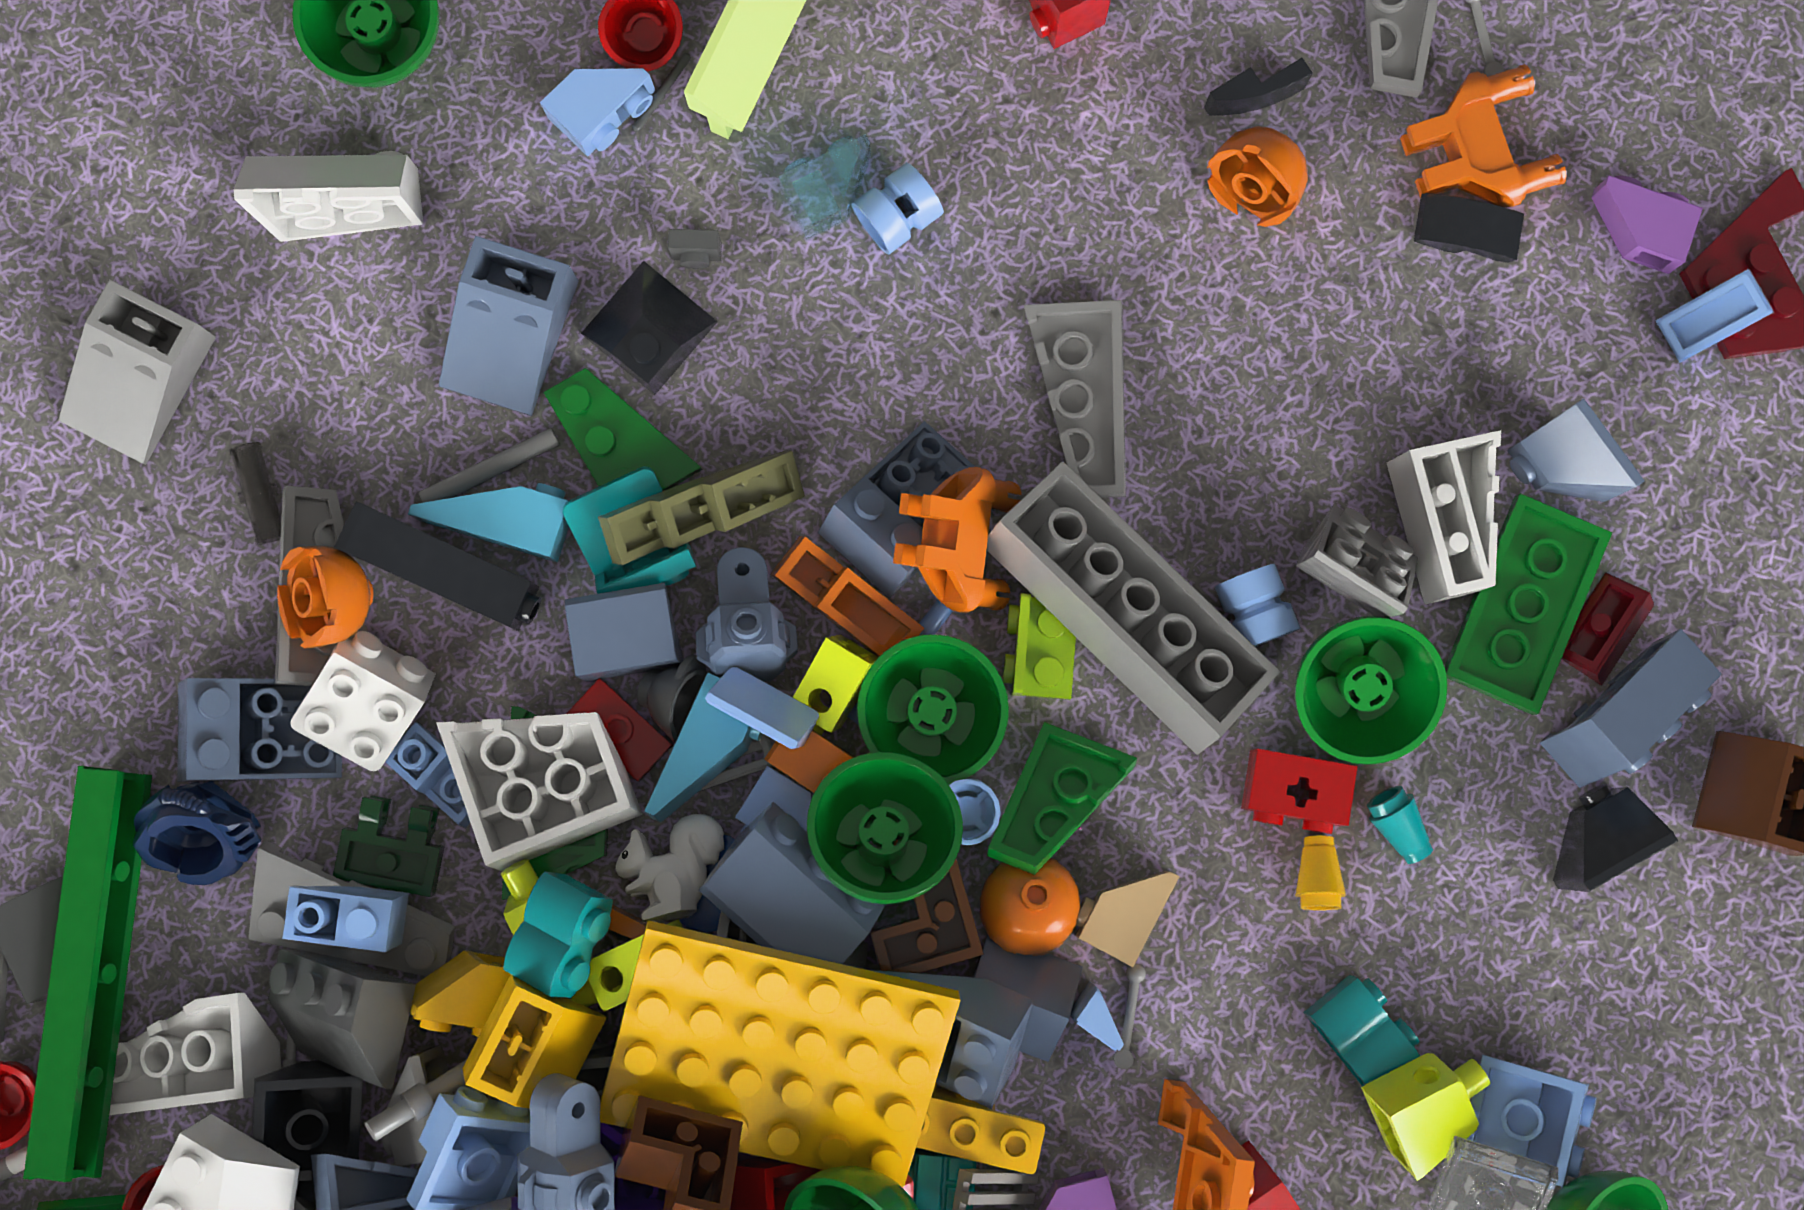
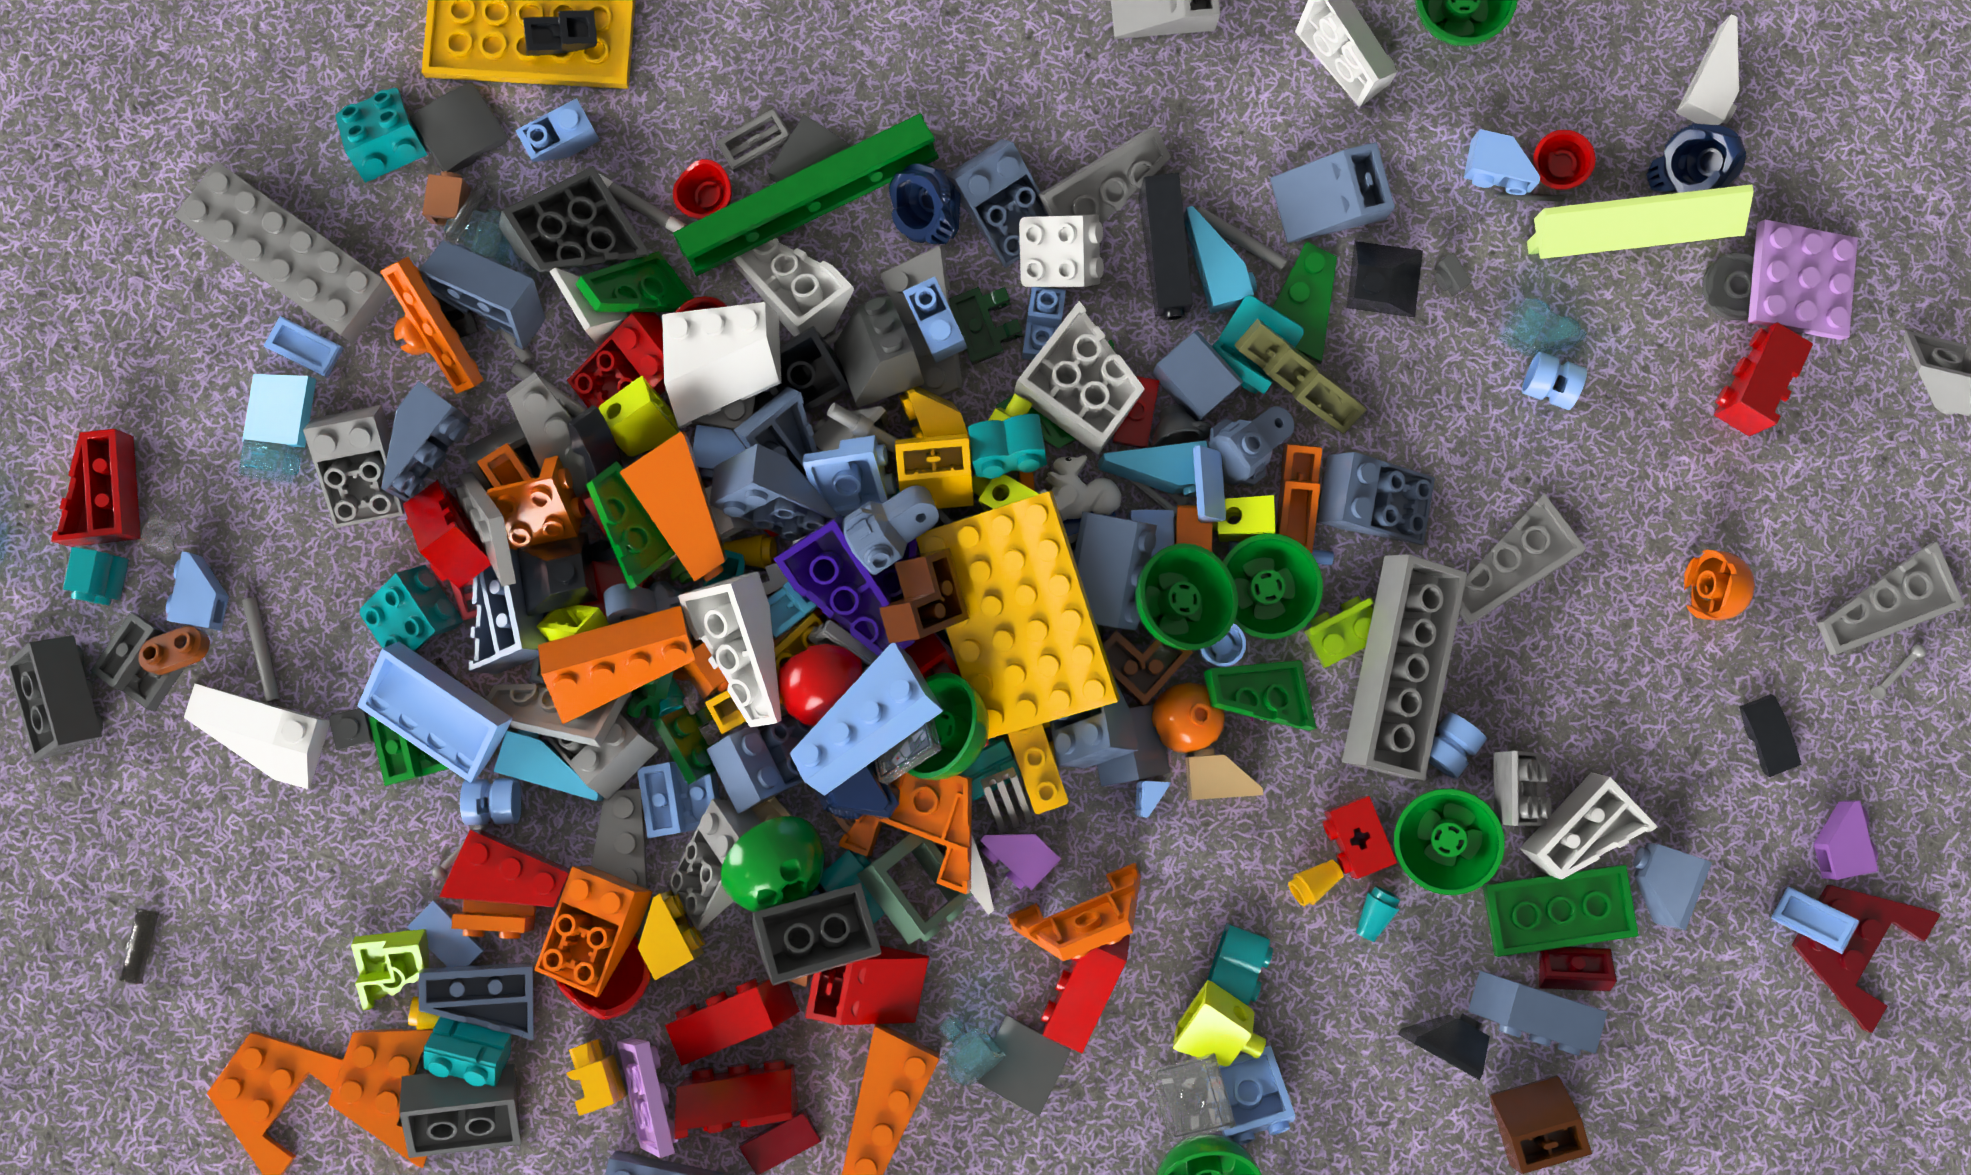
camera: 50 degrees right, 0 degrees up
clear smoke pin [229,442,281,545] -> none
orange cylinder [277,546,374,648] -> none
orange connector [893,467,1022,613] -> none
light grey hinge [1113,963,1146,1069] -> none
black slope [1204,58,1313,116] -> none
orange connector [1400,64,1566,207] -> none

